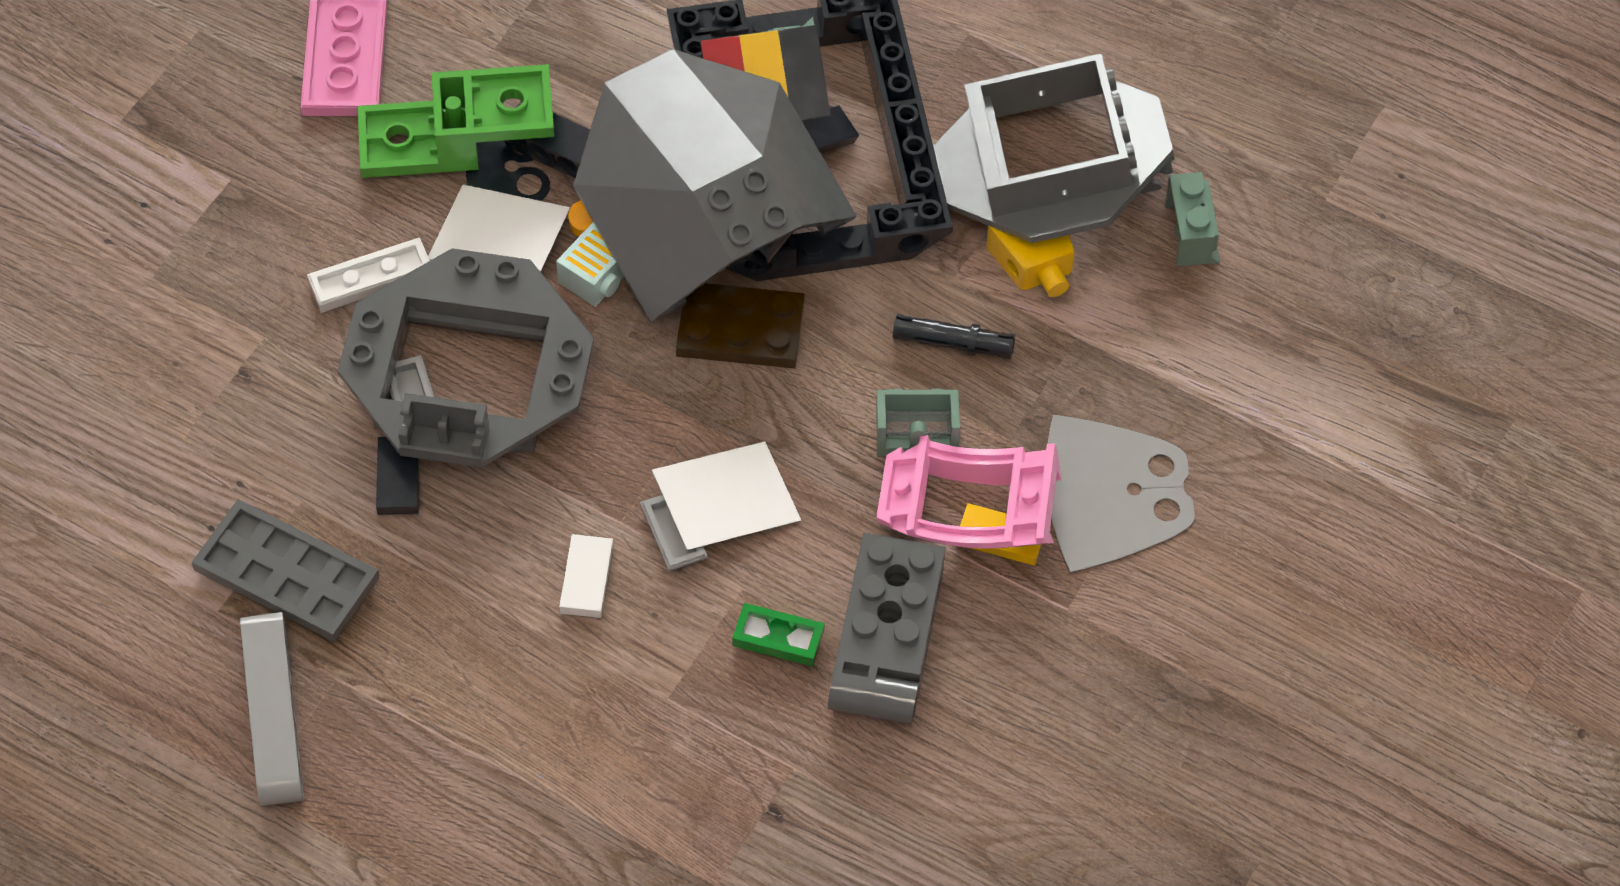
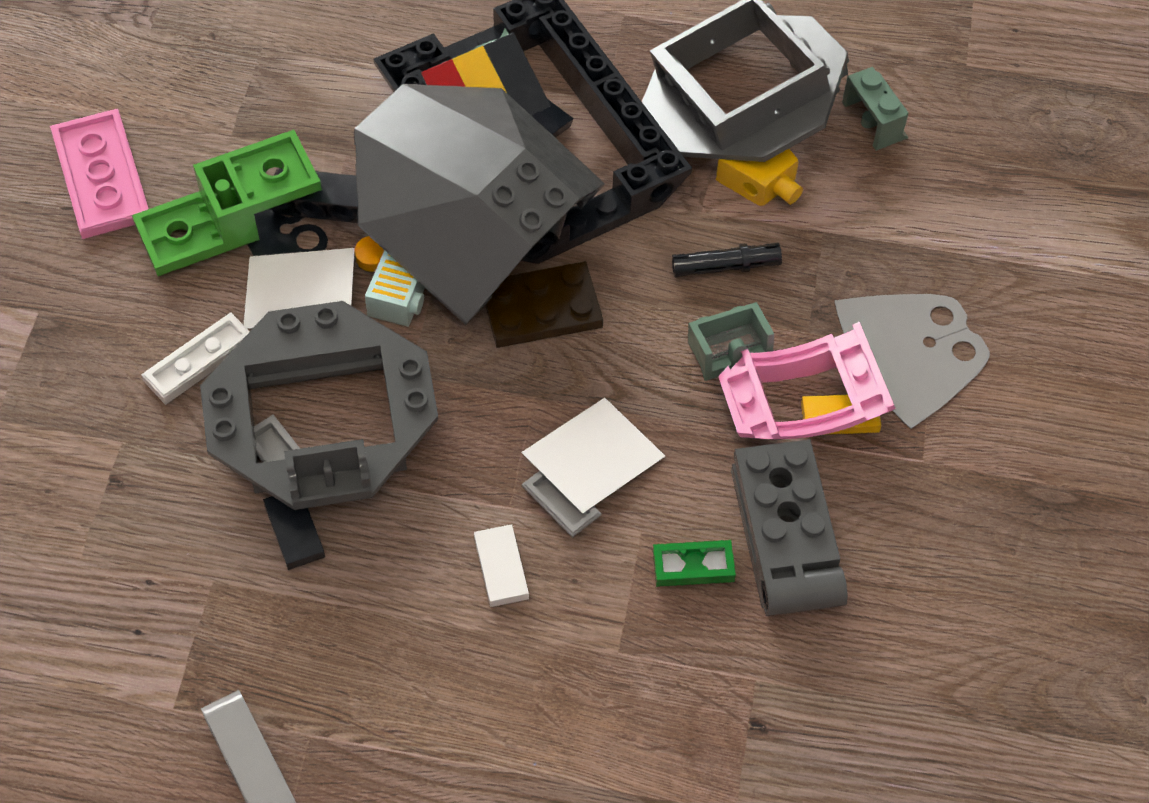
camera: 20 degrees left, 0 degrees up
dark grey plate [192,499,380,642] -> none

